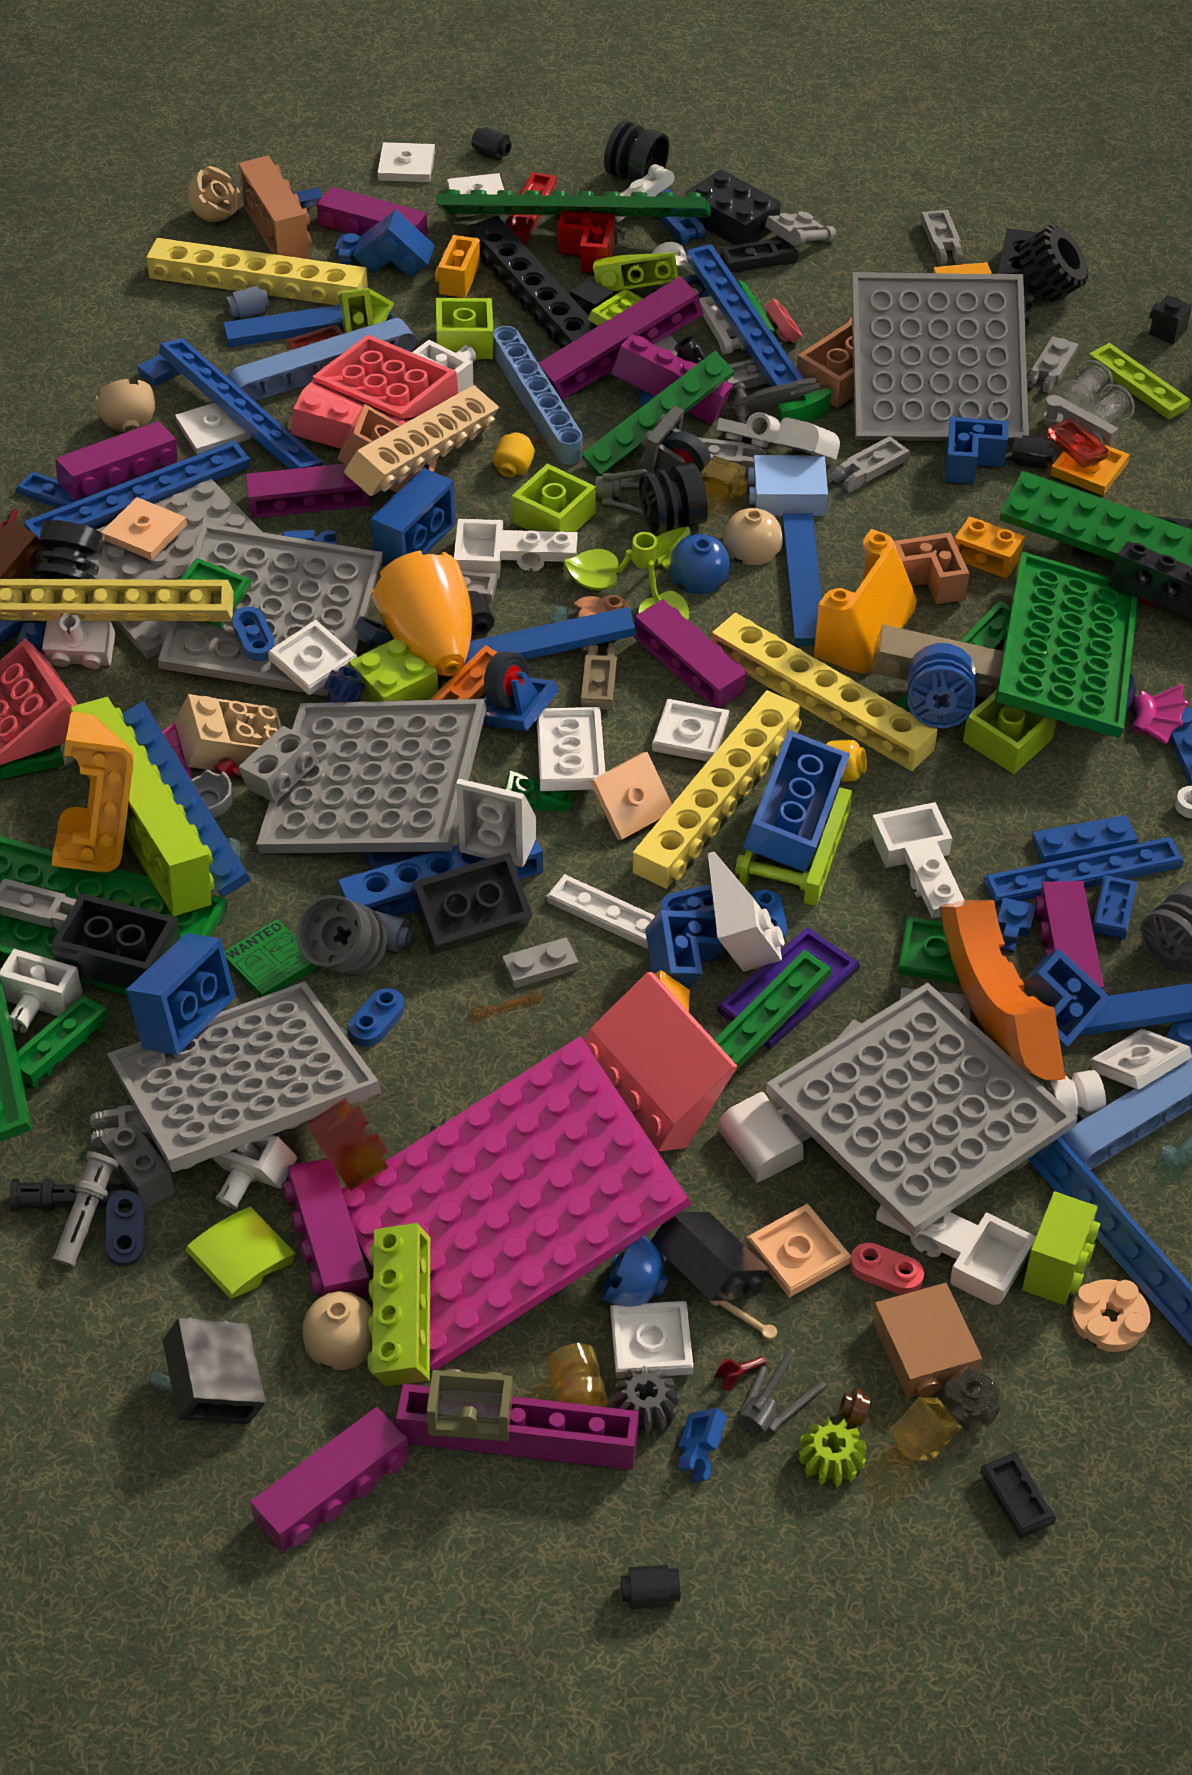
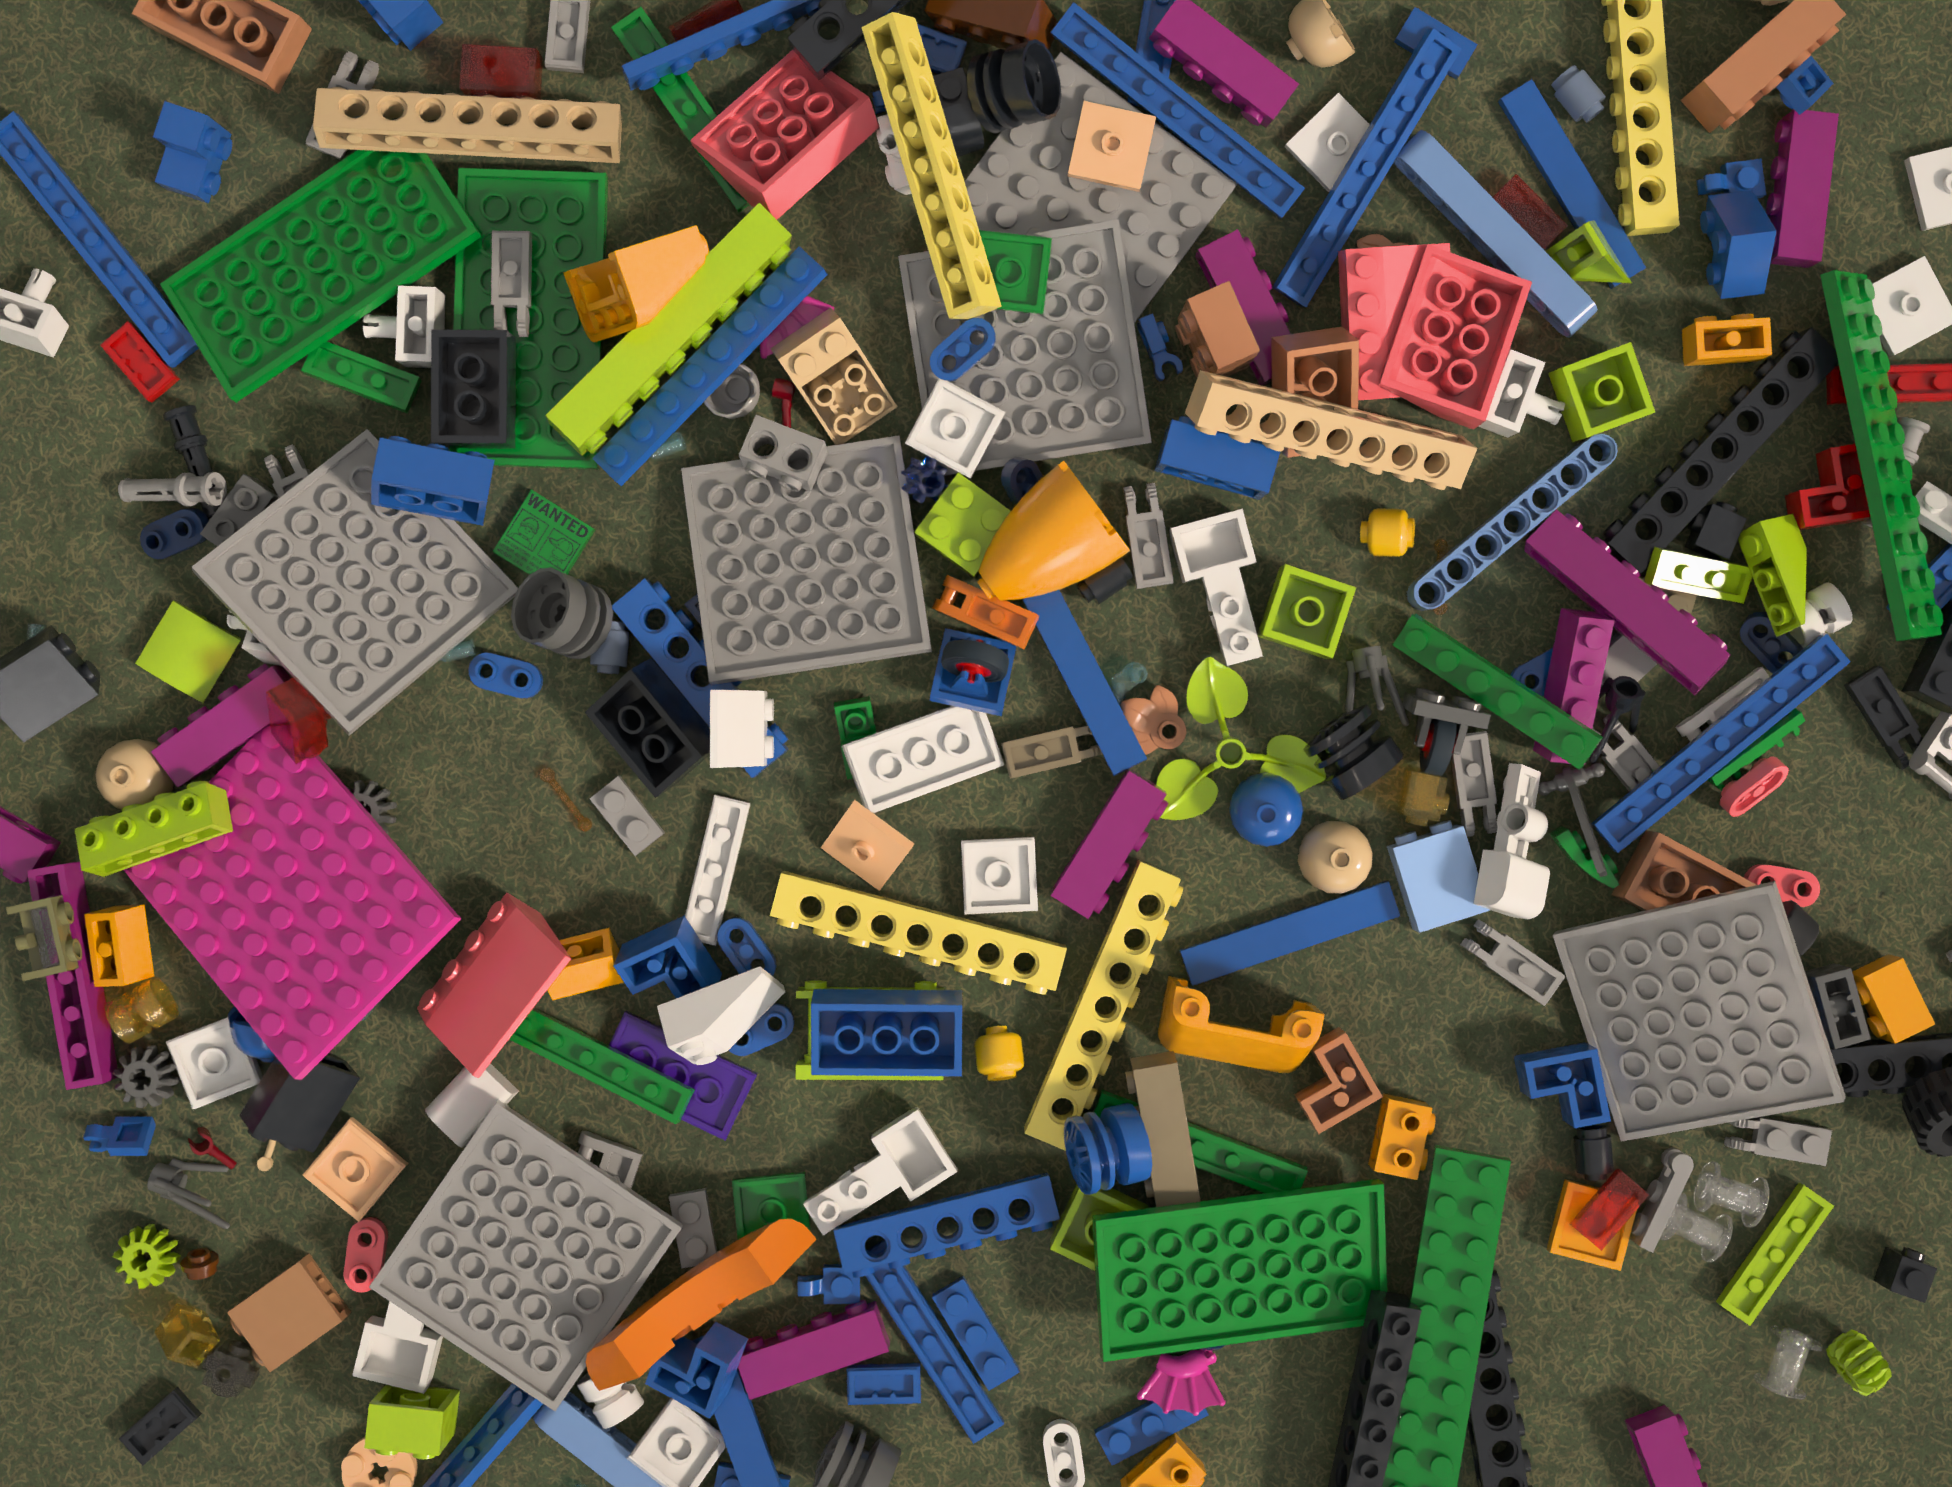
camera: 75 degrees right, 40 degrees up
none -> light orange brick [84,904,154,987]
none -> blue brick [833,1172,1060,1278]
none -> nougat brick [1175,281,1260,378]

